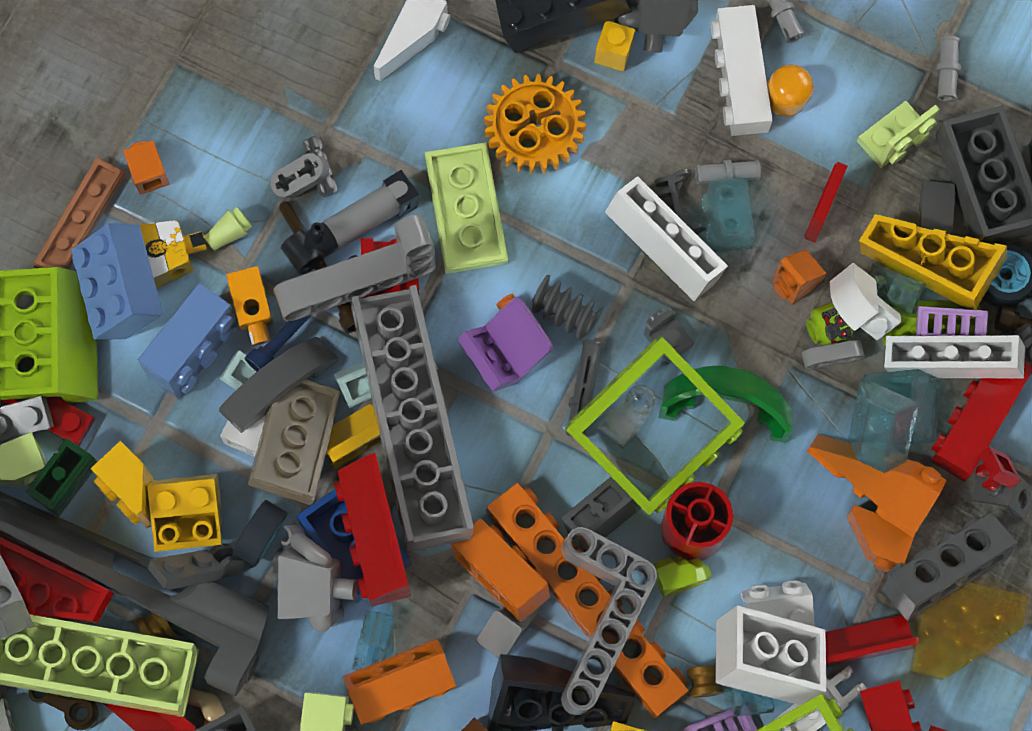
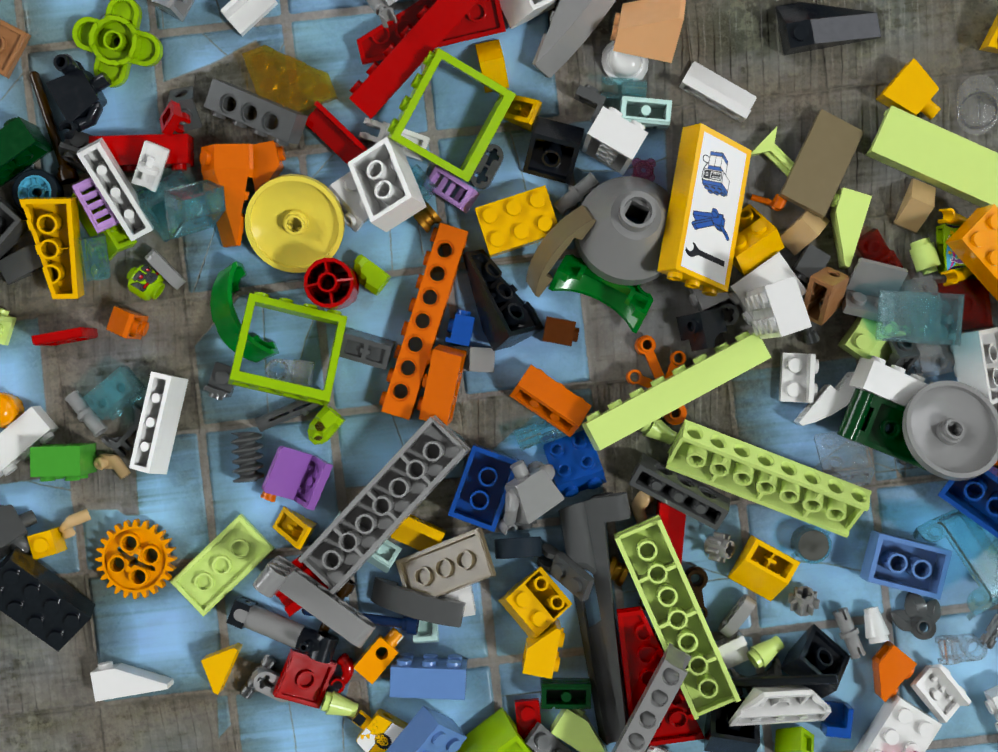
camera: 125 degrees left, 15 degrees up
red slope [334,453,411,607] -> none
light grey beam [561,527,657,715] -> none
white brick [830,263,901,340] -> none
none -> bright green brick [30,443,97,482]
none -> tan arm [59,509,91,539]
none -> tan arm [94,453,131,480]
none -> white hips [131,140,170,192]
none -> yellow slope [201,643,243,695]
none -> light yellow dish [245,174,345,273]
none -> yellow slope [272,506,317,550]
none -> red tile [273,648,337,709]
none -> lime rock [307,404,346,445]
none -> red arm [330,653,354,693]
none -> blue brick [445,309,475,347]
none -> blue bracket [543,430,606,497]

